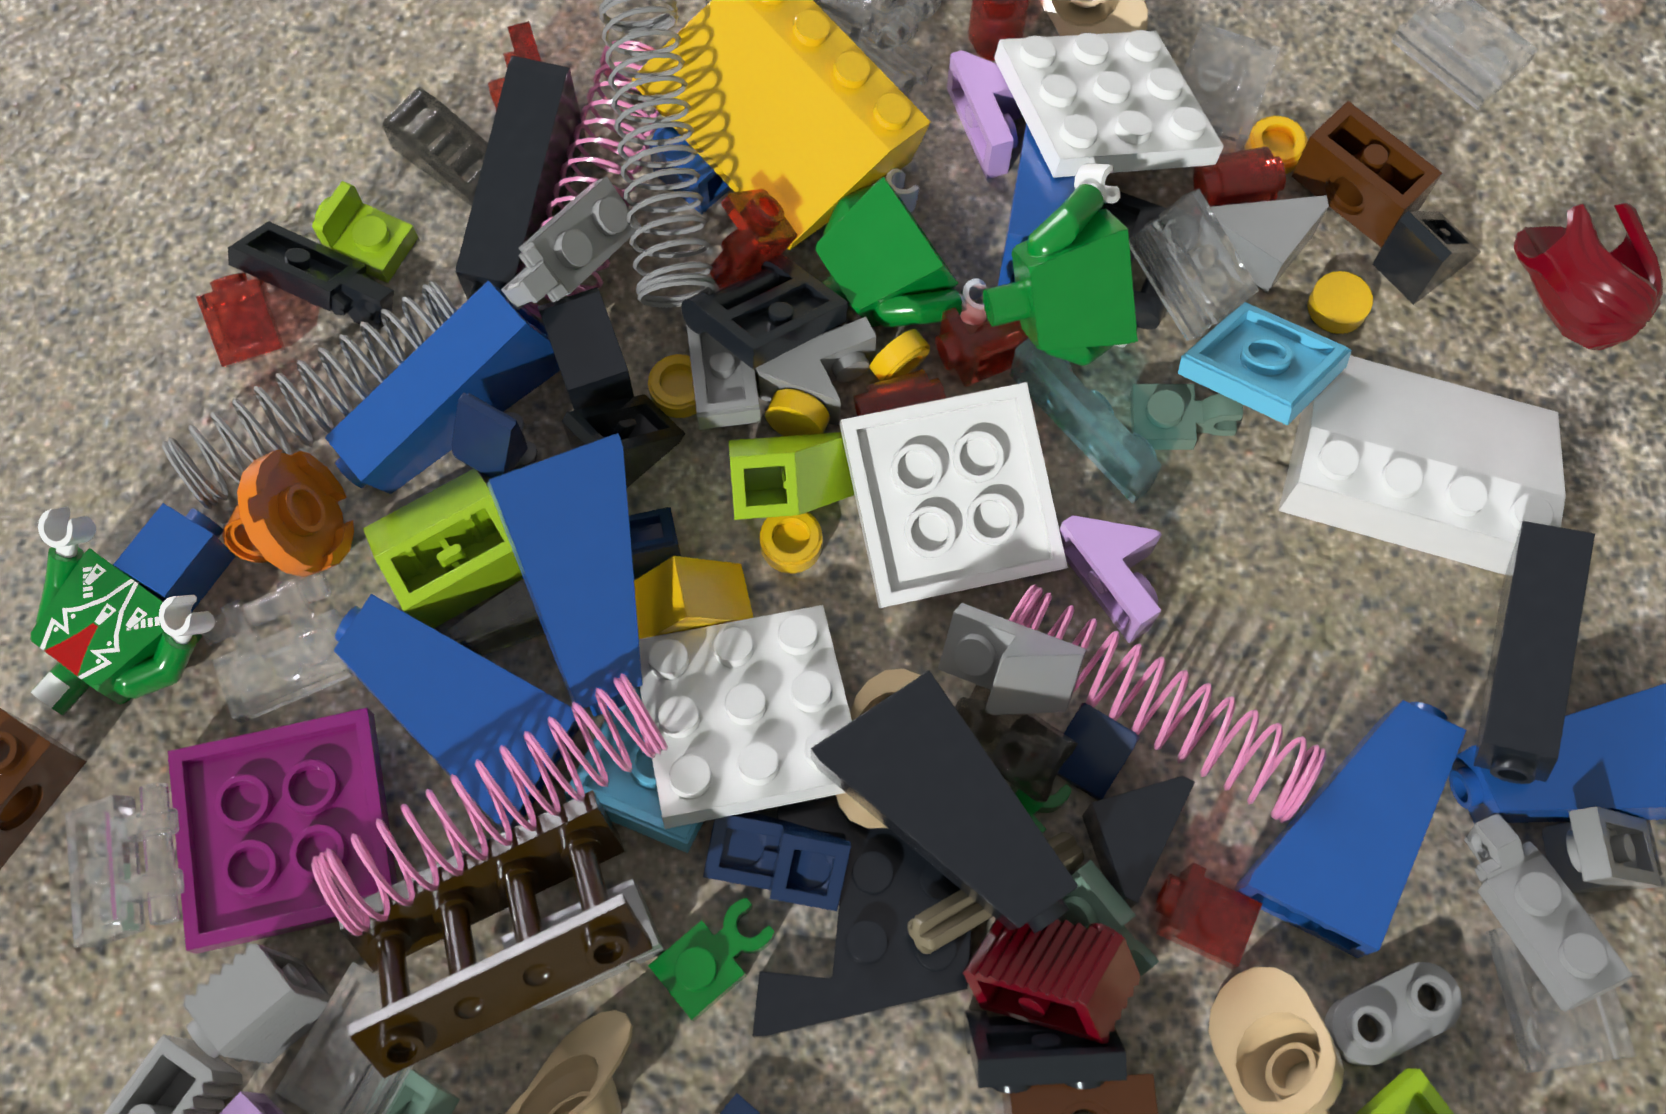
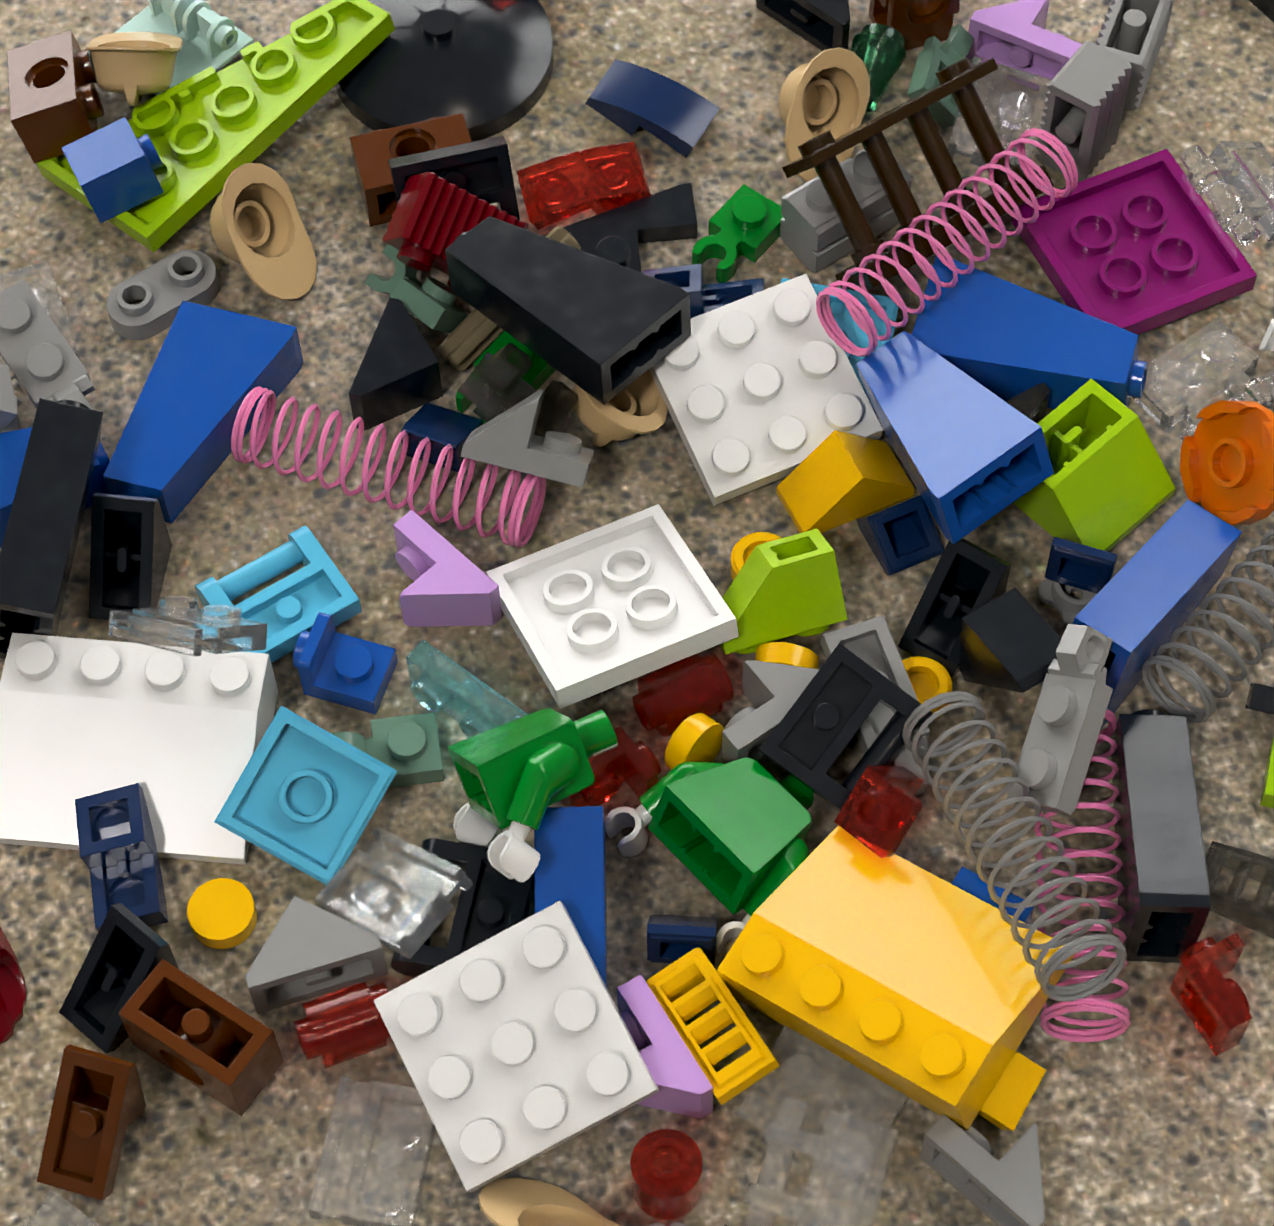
camera: 170 degrees right, 10 degrees down
clear red bracket [1154,862,1262,969] -> none
yellow tile [1245,116,1307,176] -> none
none -> reddish brown slope [37,1044,146,1201]
none -> dark blue slope [75,783,168,932]
none -> black slope [89,493,172,624]
none -> clear plate [109,596,267,656]
none -> medium azure plate [195,525,362,663]
none -> blue bracket [293,612,398,715]
none -> clear red slope [516,142,651,230]
none -> yellow slope [646,948,780,1106]
none -> dark blue slope [647,914,717,964]

